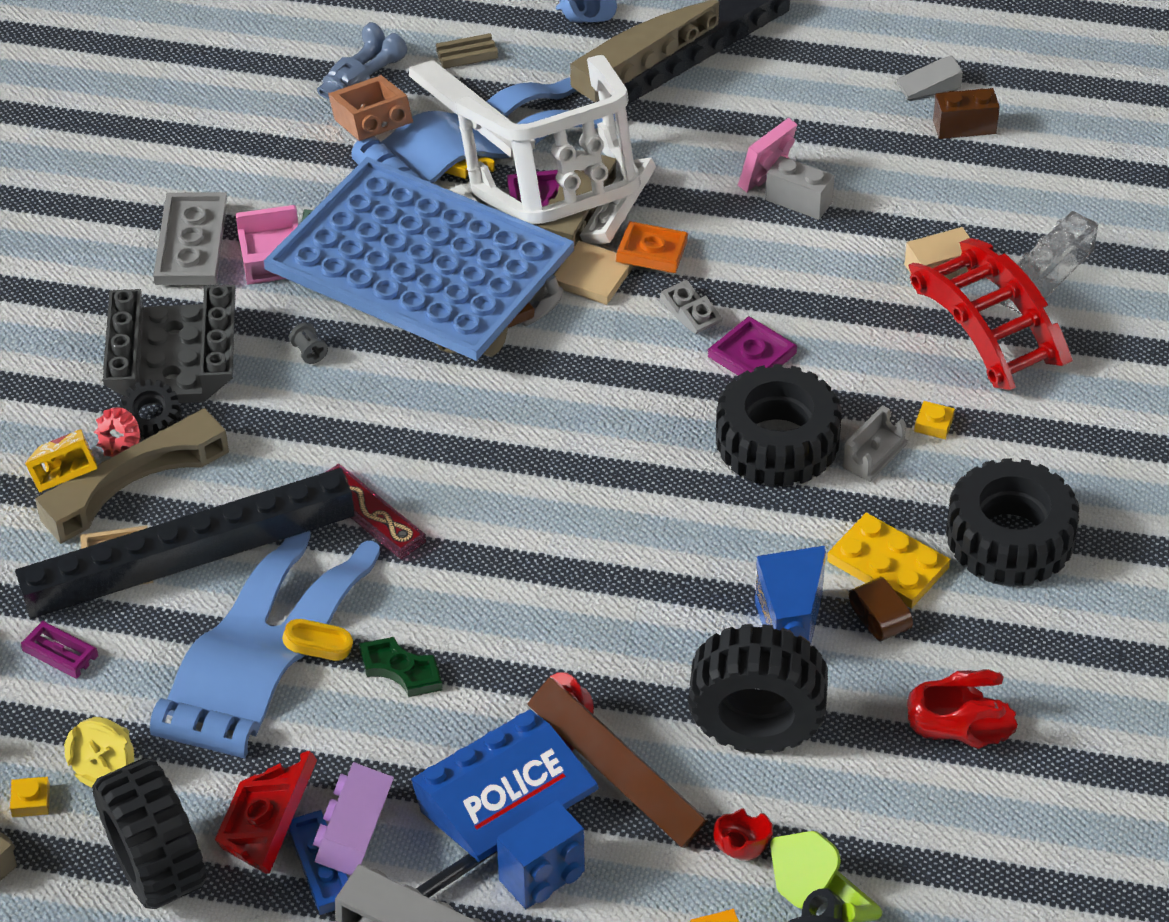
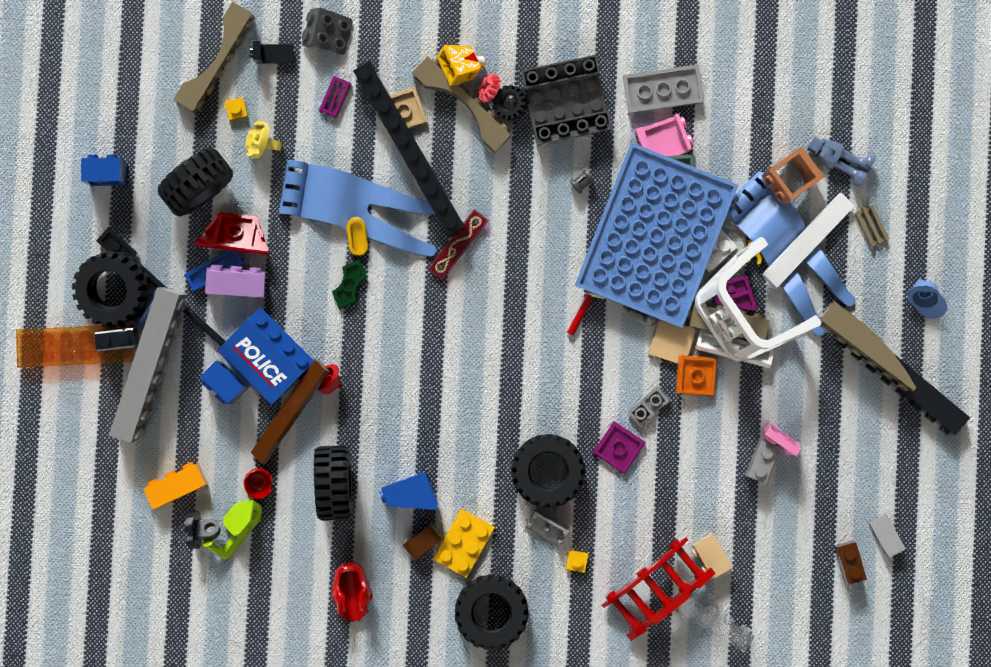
camera: 80 degrees right, 40 degrees up
none -> red bar [567,294,594,336]

